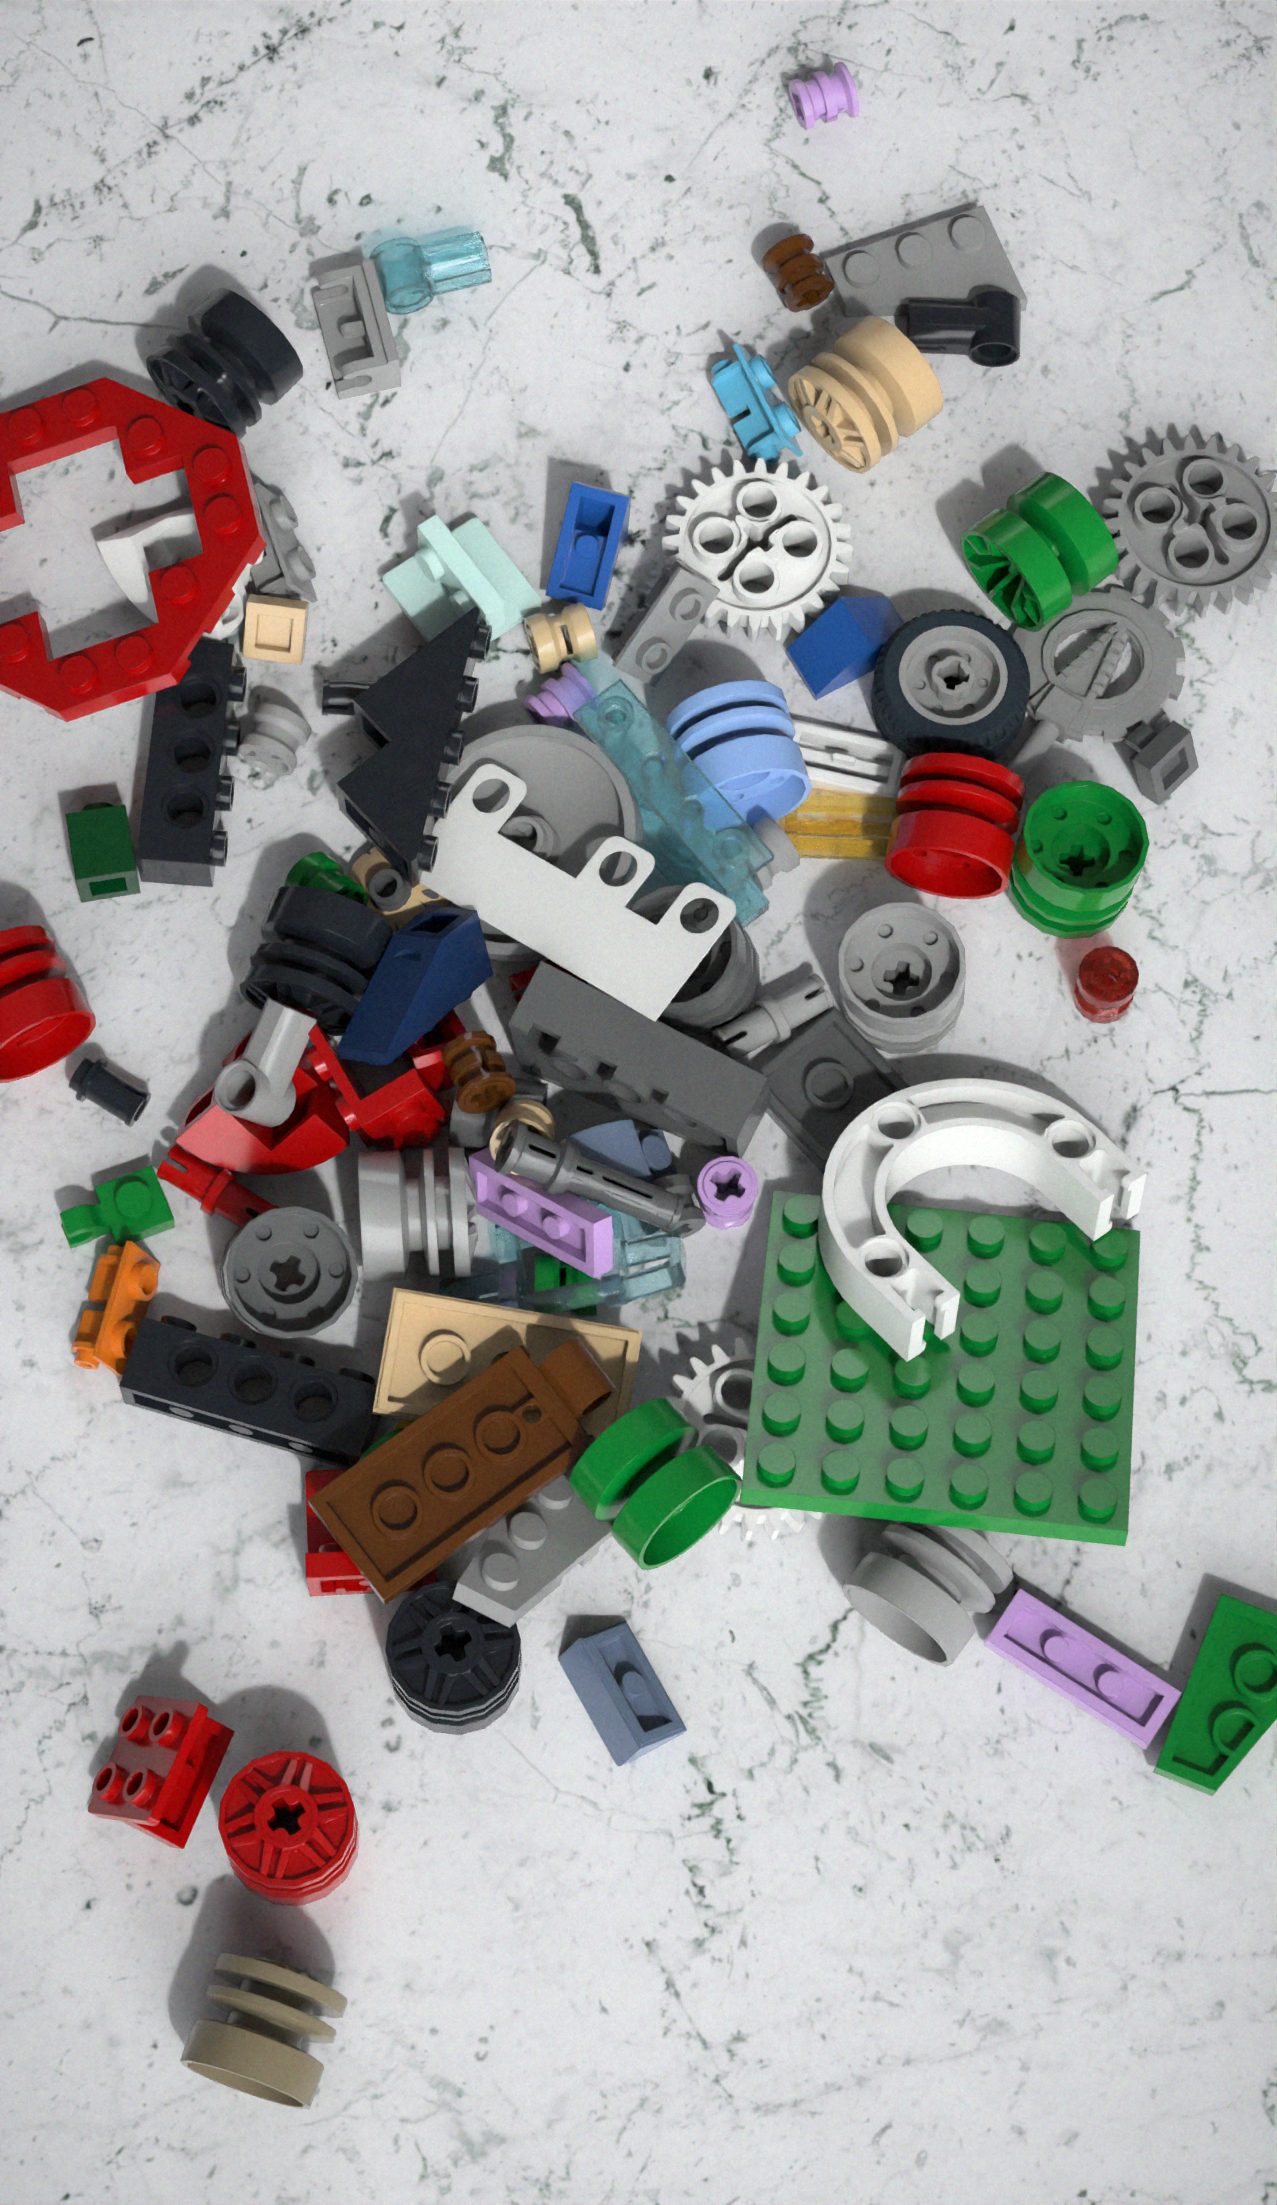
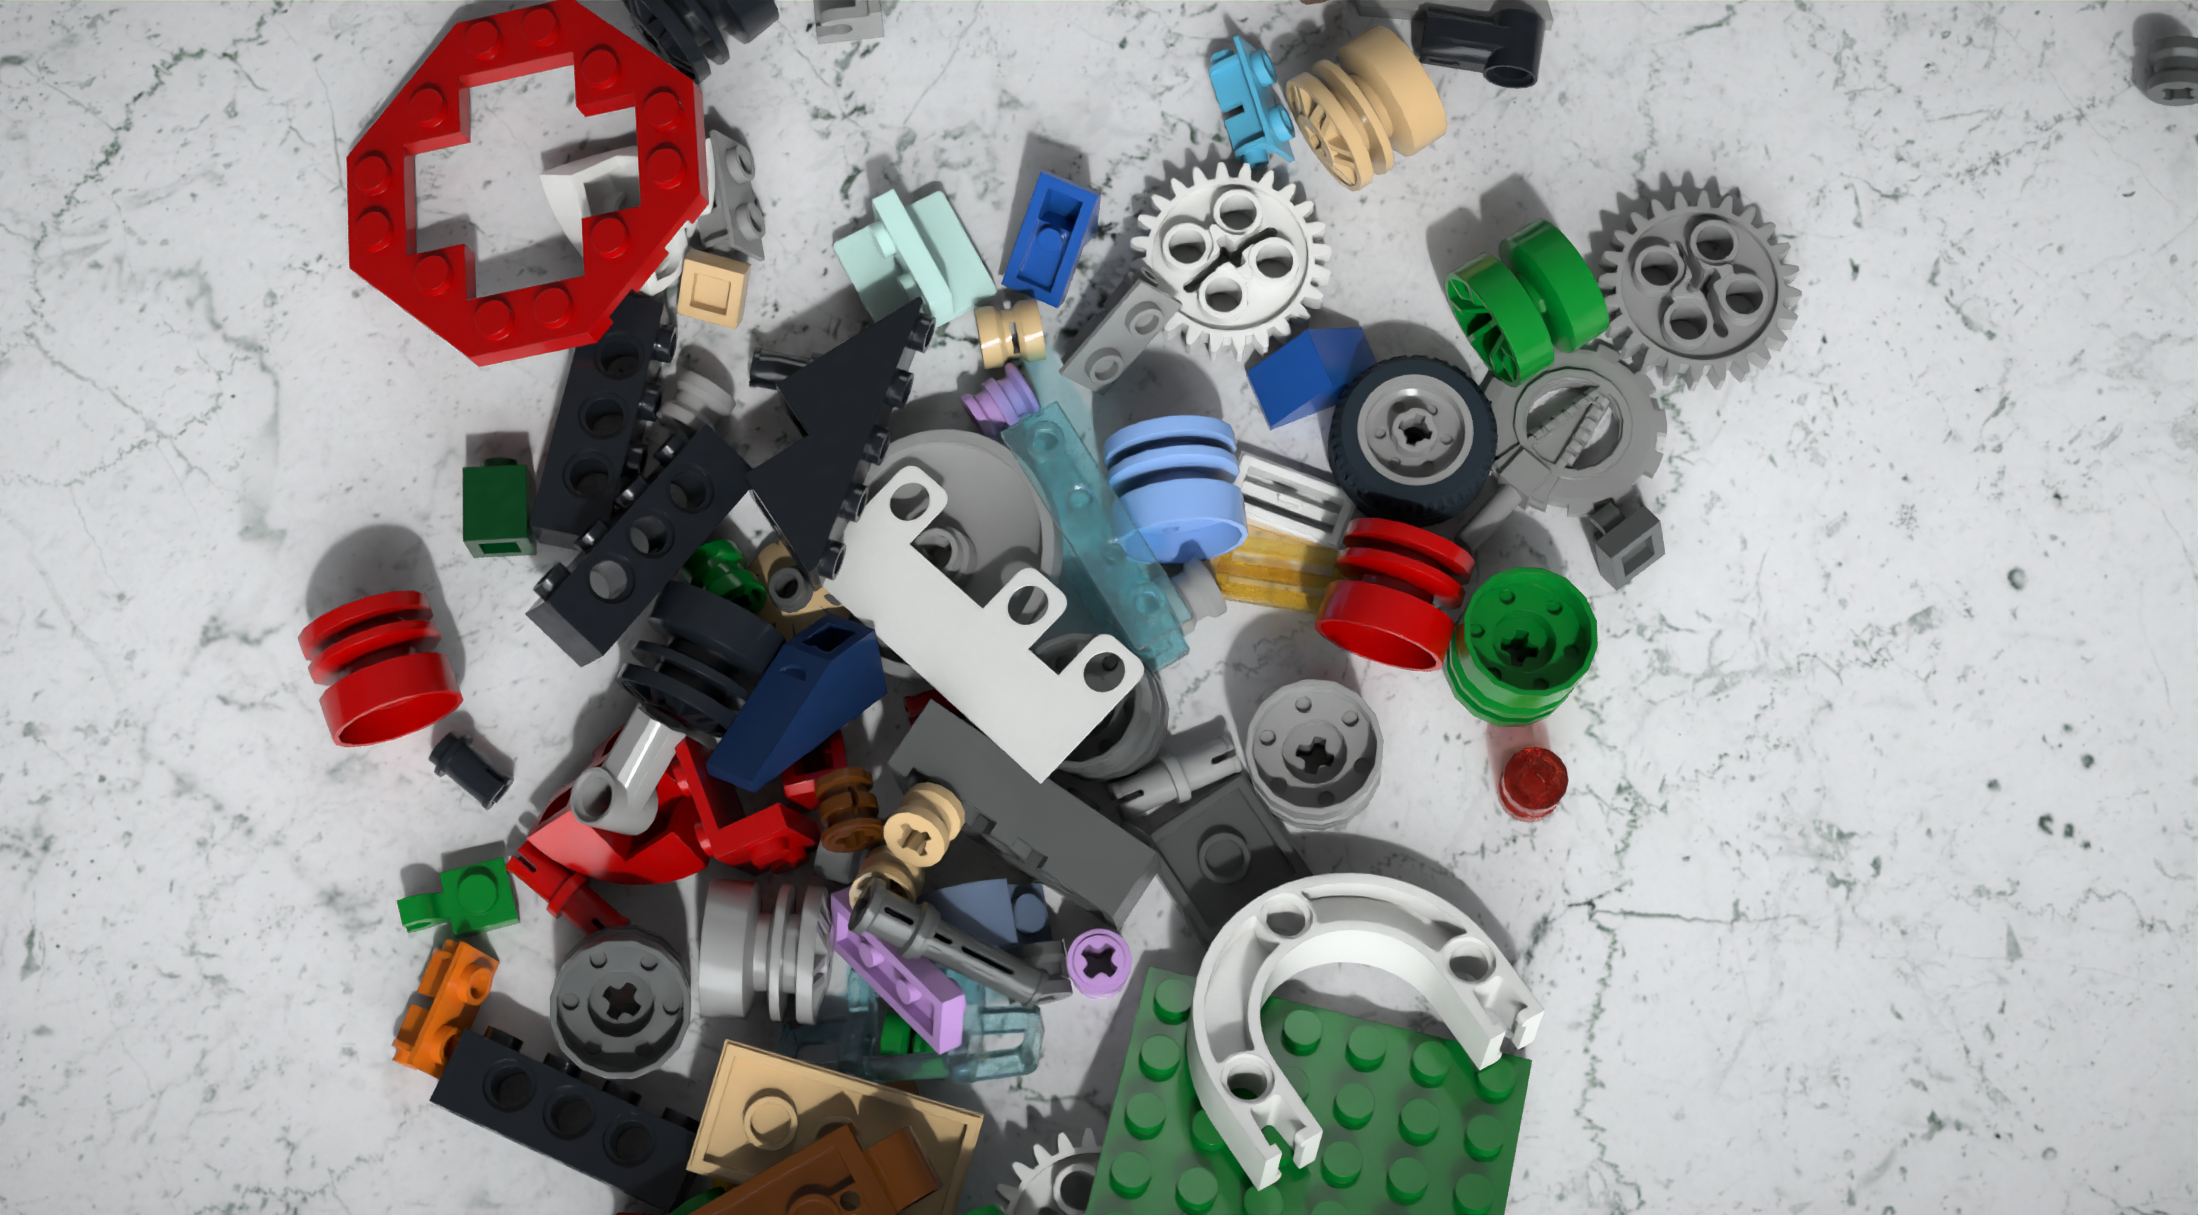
camera: 10 degrees right, 5 degrees up
none -> black brick [525,423,753,667]
none -> tan wheel [884,782,965,867]

